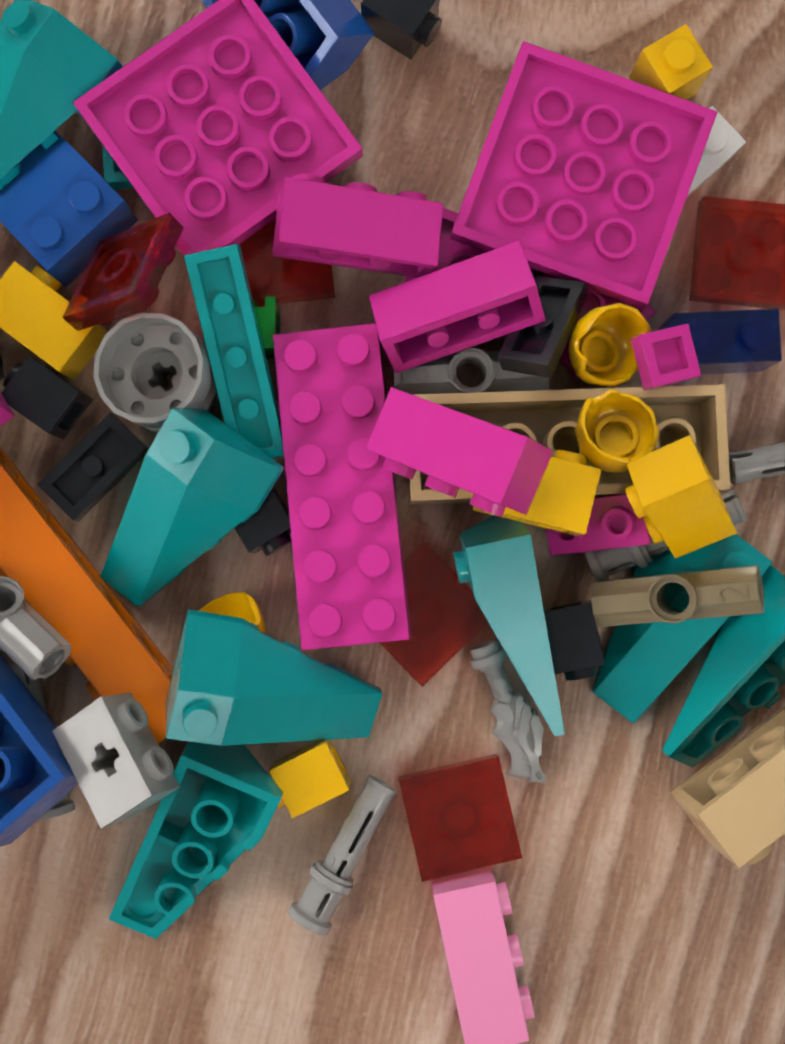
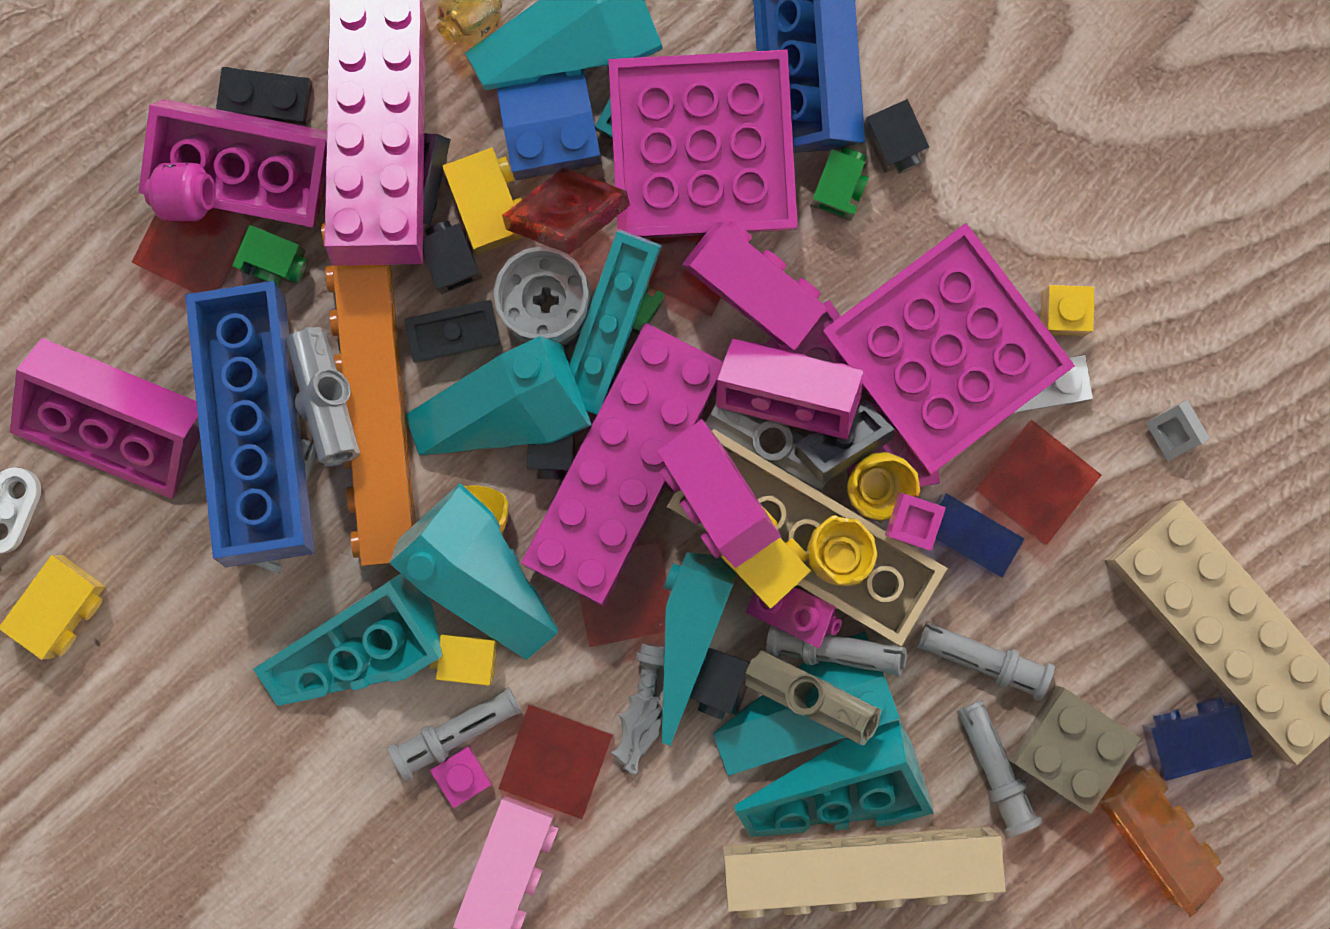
camera: 40 degrees right, 0 degrees up
light grey brick [52,693,180,829] -> none
yellow brick [625,435,737,559] -> none
none -> dark pink plate [430,745,493,808]
none -> green brick [810,147,869,221]

